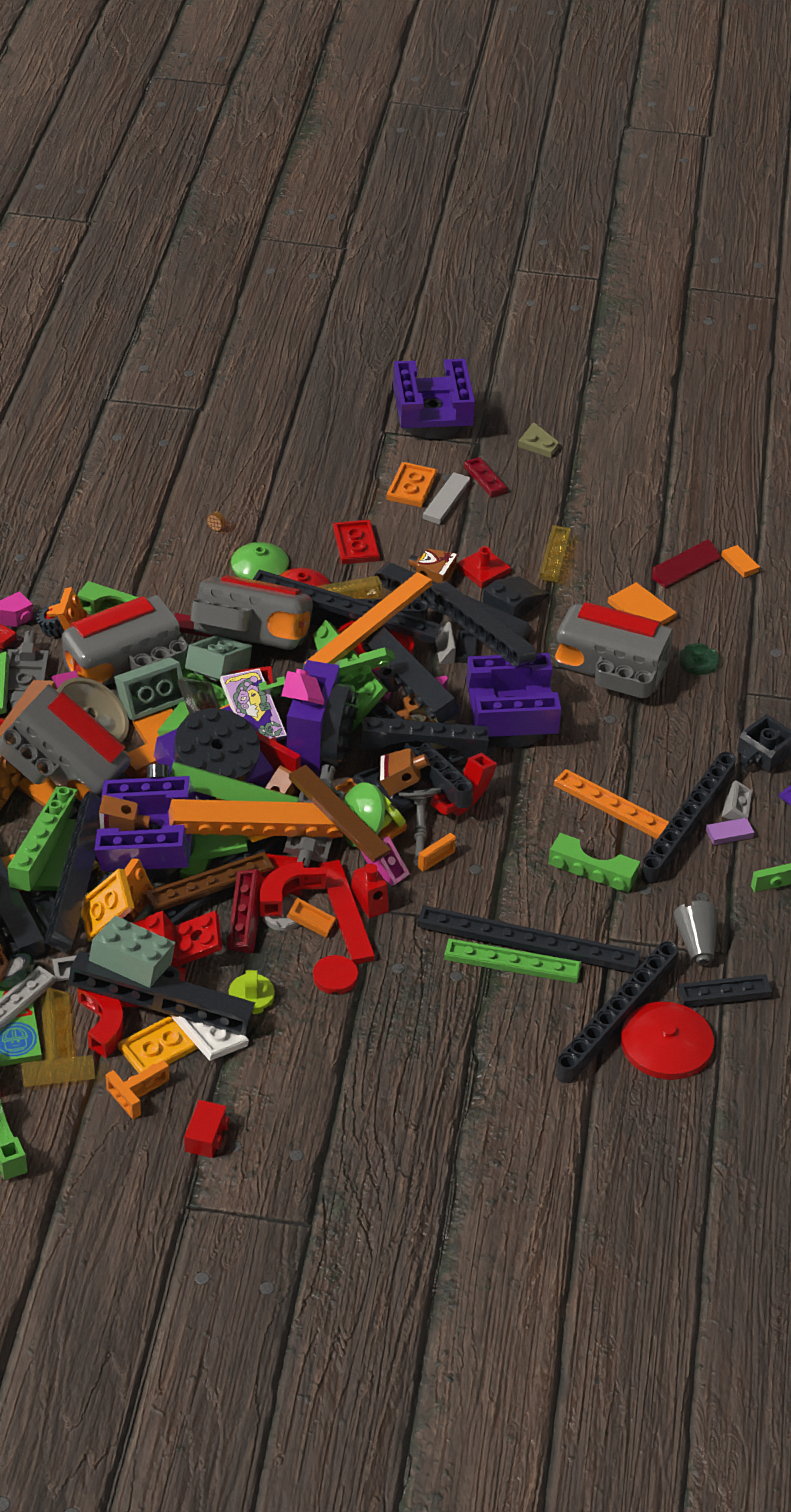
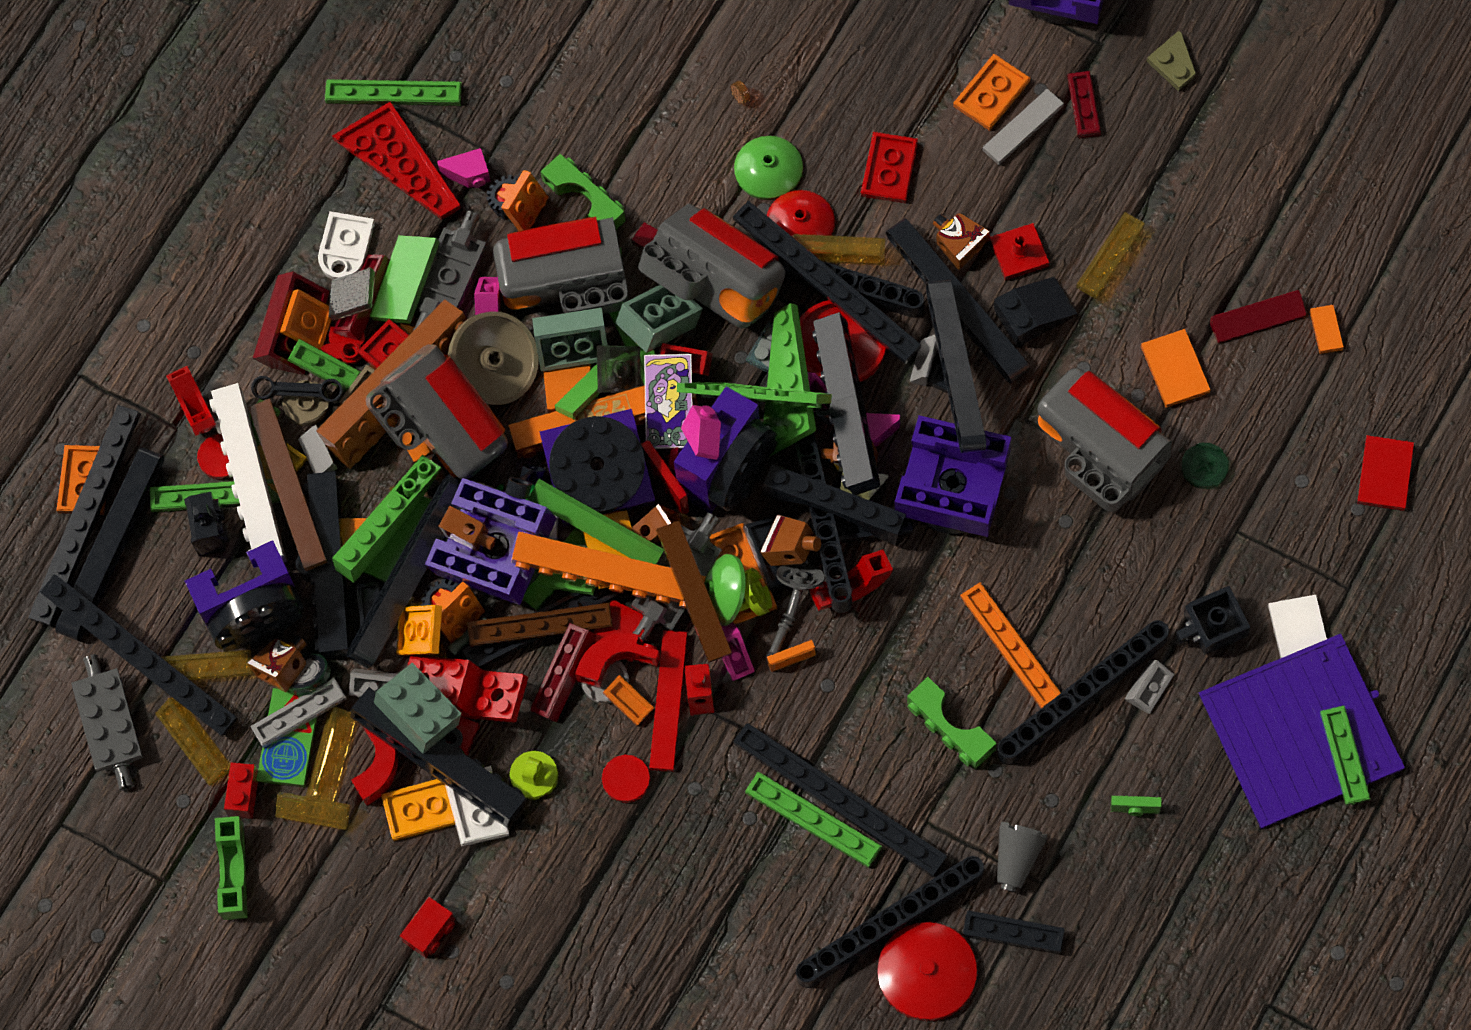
camera: 30 degrees right, 25 degrees up
orange bracket [105,1060,170,1119] -> none
orange tile [304,572,433,664] -> none
medium lavender tile [706,818,754,845] -> none

